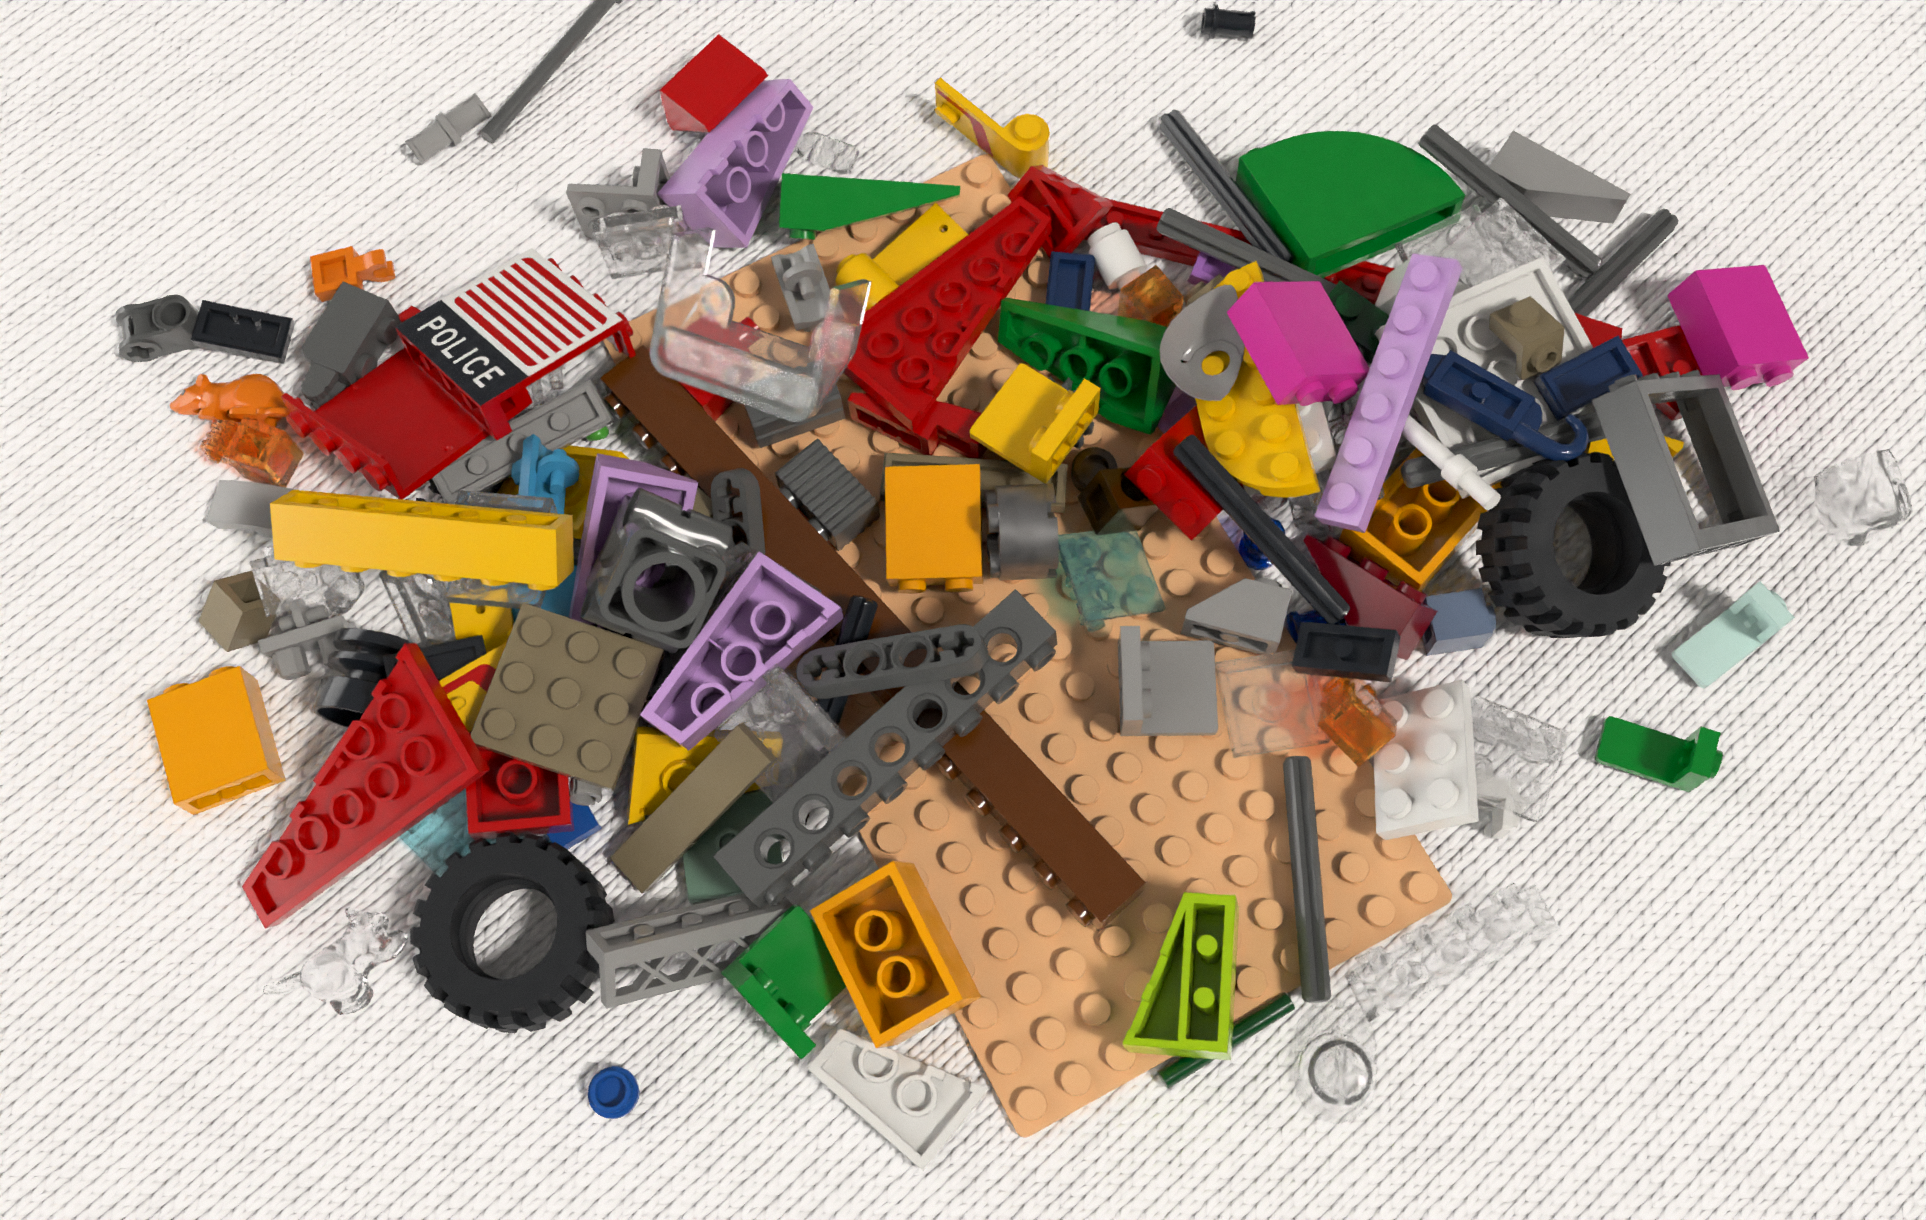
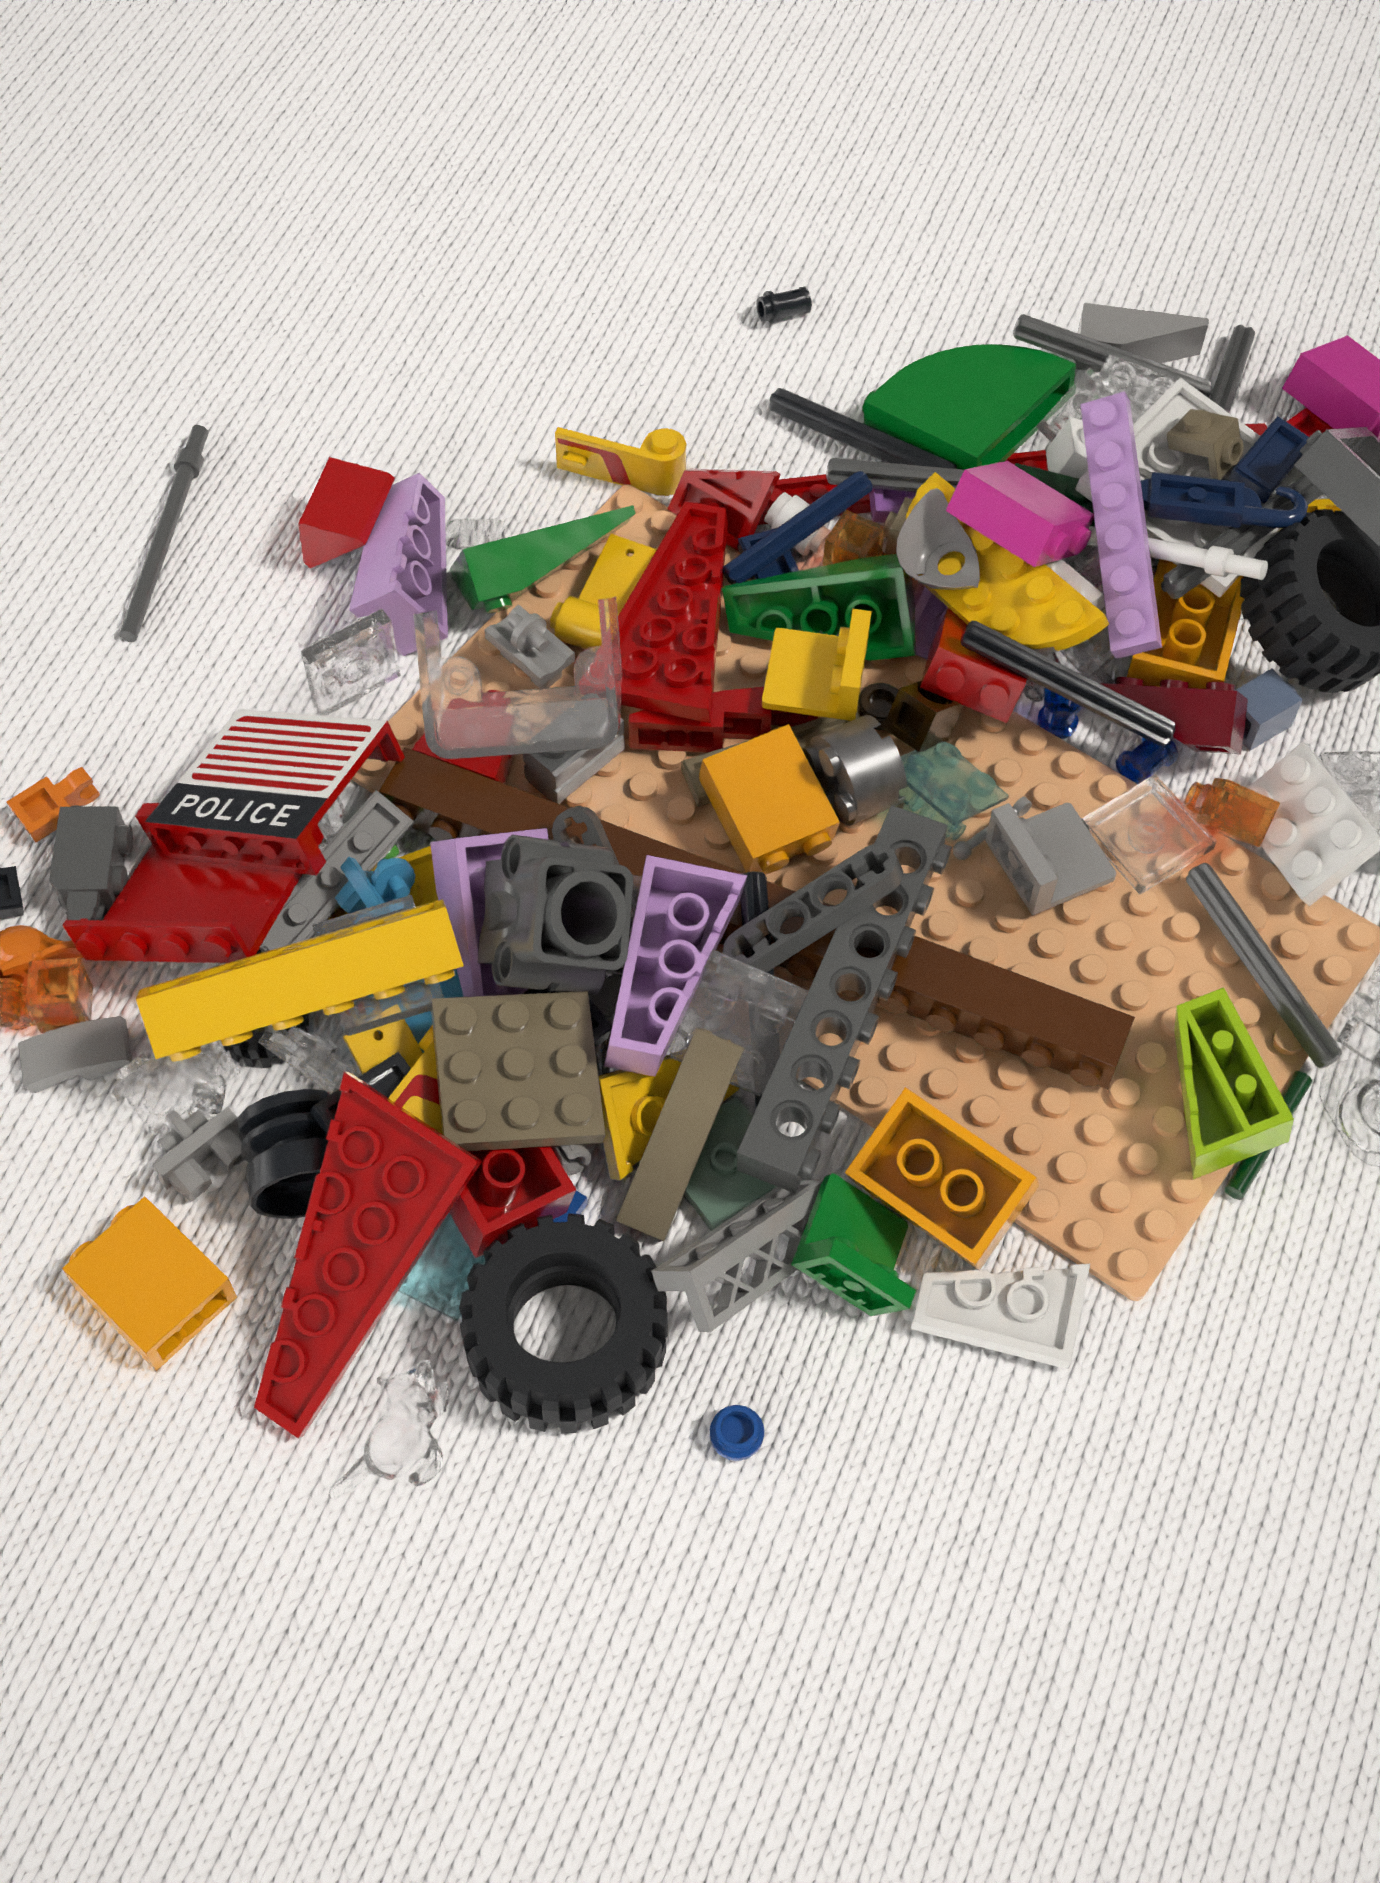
camera: 30 degrees left, 10 degrees down
dark tan brick [199,570,282,652] -> none
light grey pin [405,93,492,165] -> none
light grey bracket [566,148,674,244] -> none
dark grey brick [775,439,880,551] -> none
light grey slope [1181,578,1292,658] -> none
black plate [1291,622,1401,683] -> none
none -> dark blue axle [723,471,873,585]
none -> light grey hinge [953,796,1032,860]

